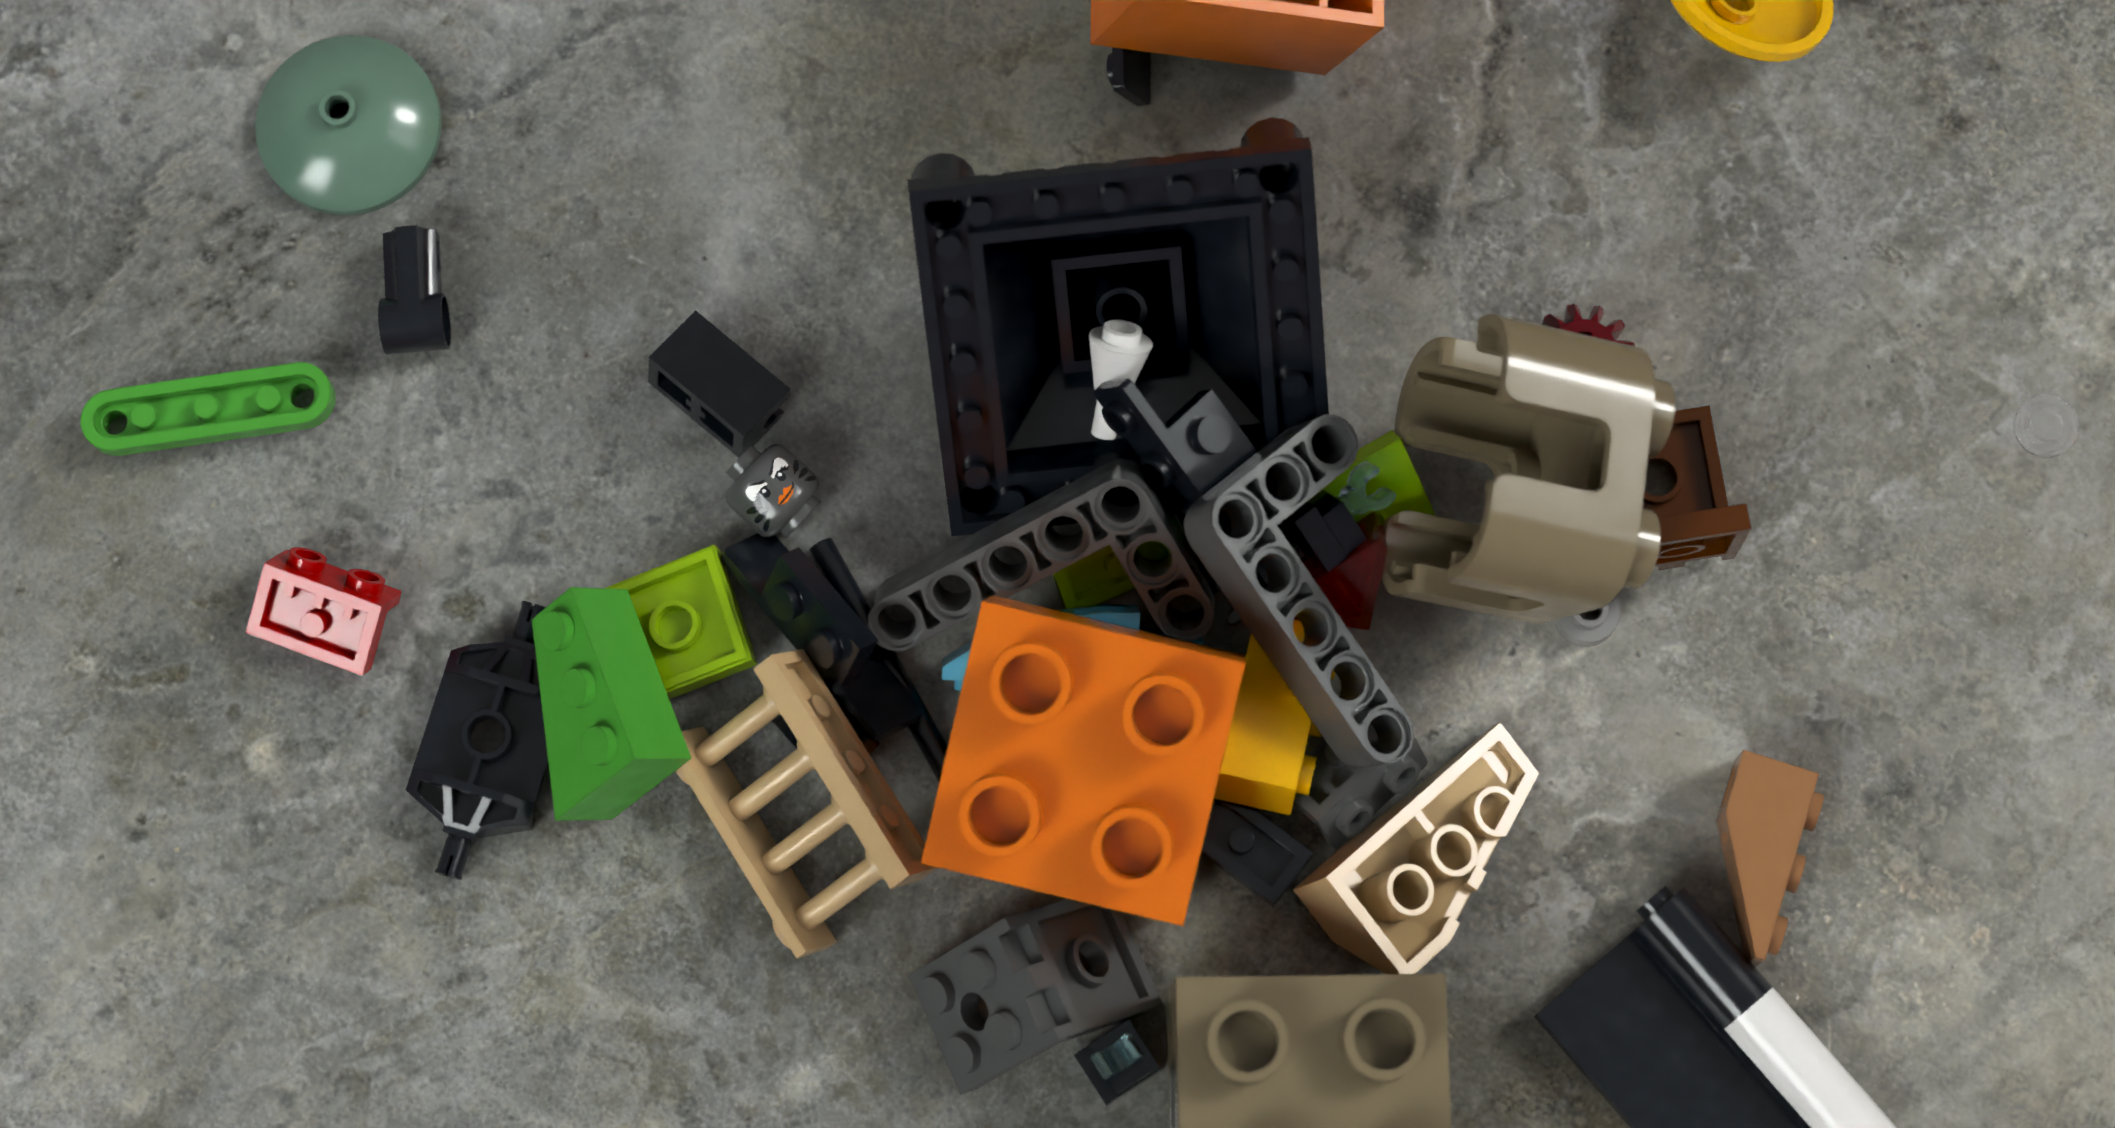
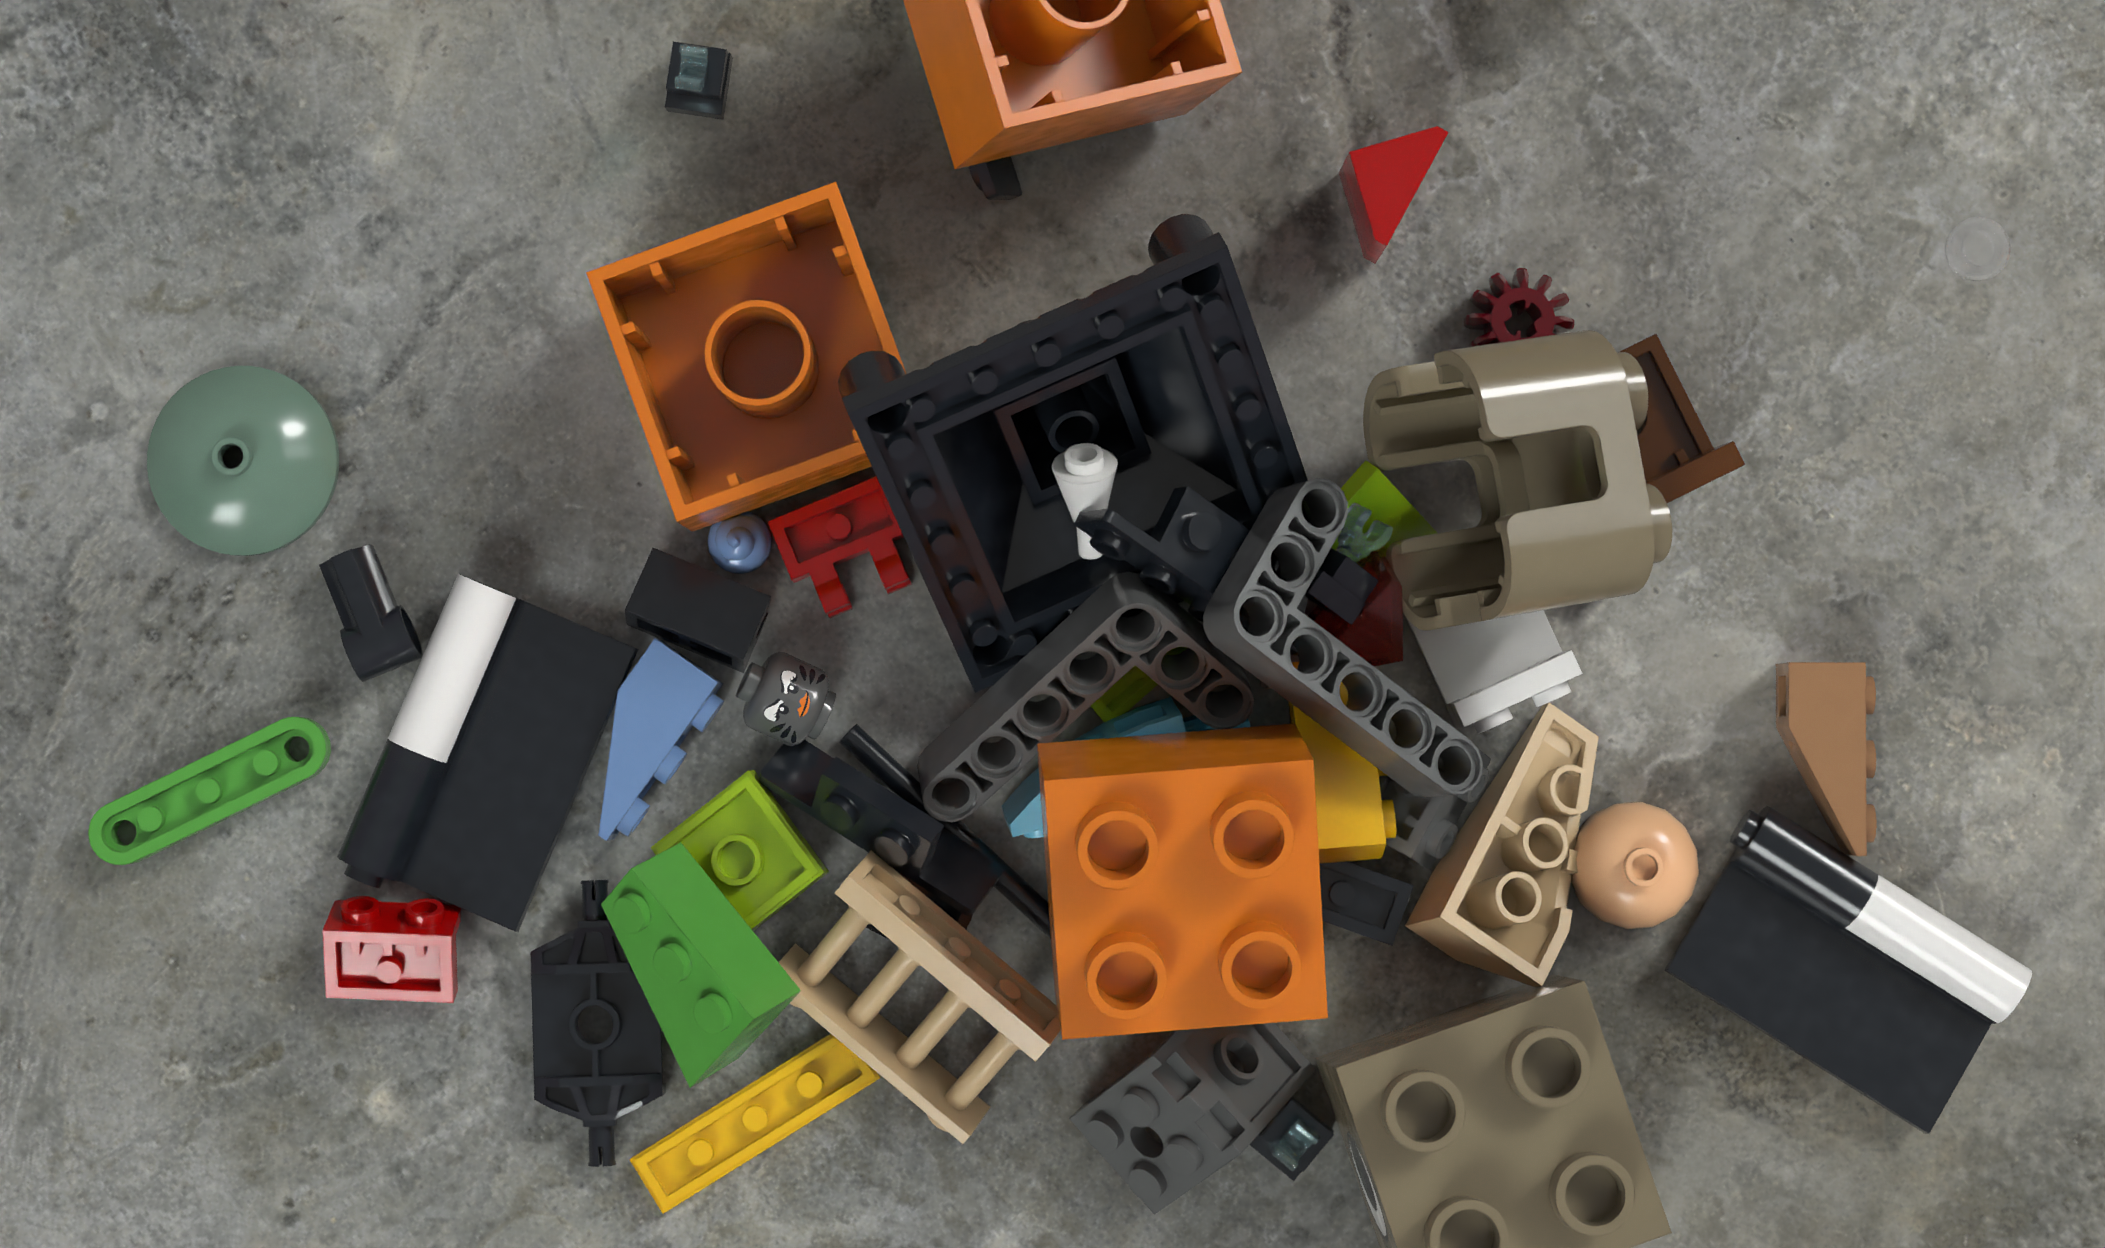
camera: 25 degrees left, 10 degrees up
none -> black door [337,574,638,932]
none -> orange brick [586,182,907,532]
none -> medium blue slope [598,638,724,841]
none -> yellow tile [629,1033,882,1214]
none -> medium blue plate [707,511,772,574]
none -> red plate [767,476,912,618]
none -> red slope [1339,126,1449,264]
none -> white bracket [1407,610,1582,734]
none -> light nougat cylinder [1571,802,1699,929]

